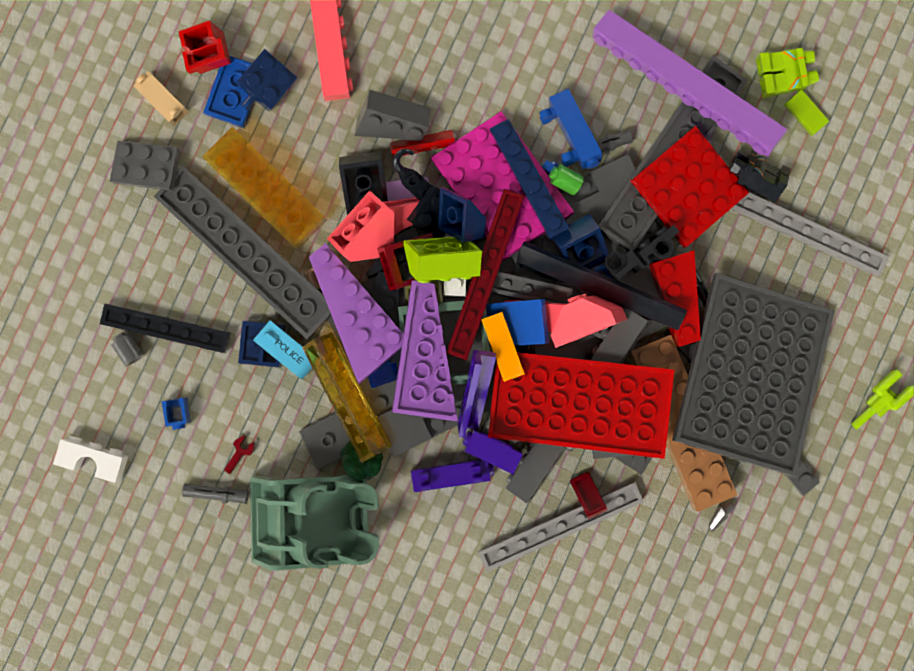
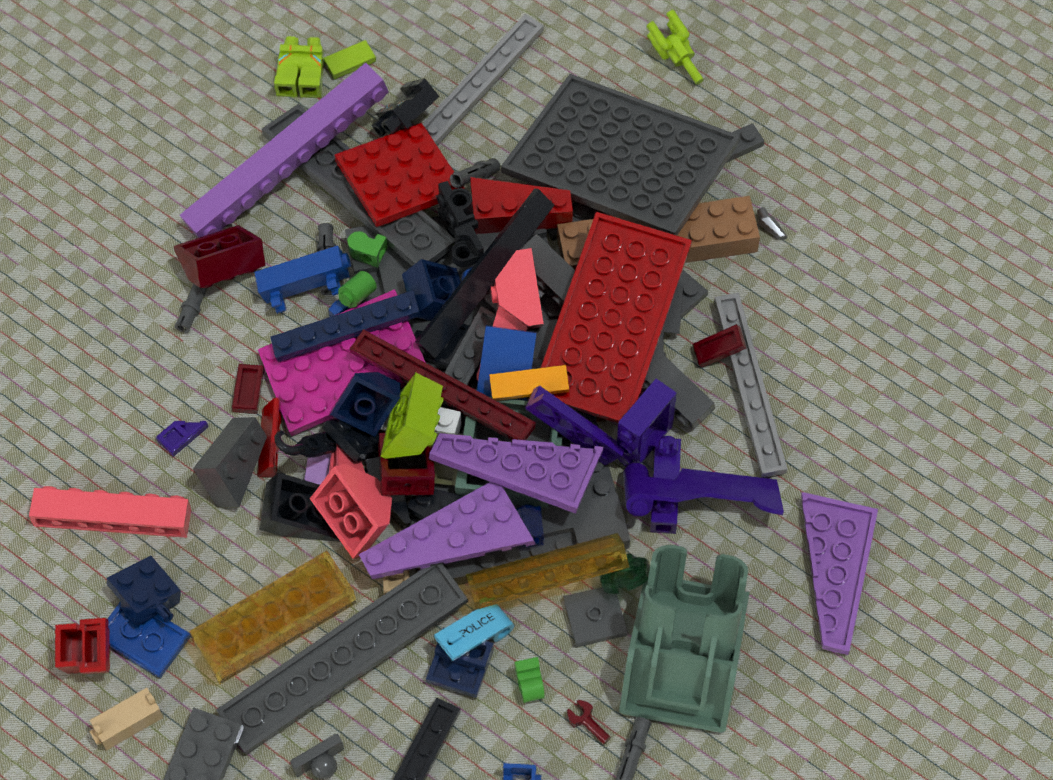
camera: 80 degrees left, 25 degrees down
none -> dark purple tile [156,421,209,457]
none -> dark red slope [173,225,266,288]
none -> dark grey pin [174,283,208,333]
none -> dark red tile [232,364,264,414]
none -> dark grey tile [290,733,344,780]
none -> bright green leg [347,231,388,268]
none -> dark grey pin [450,158,500,188]
none -> bright green leg [515,657,545,703]
none -> dark purple door [623,463,784,516]
none -> medium lavender wing [801,492,878,655]

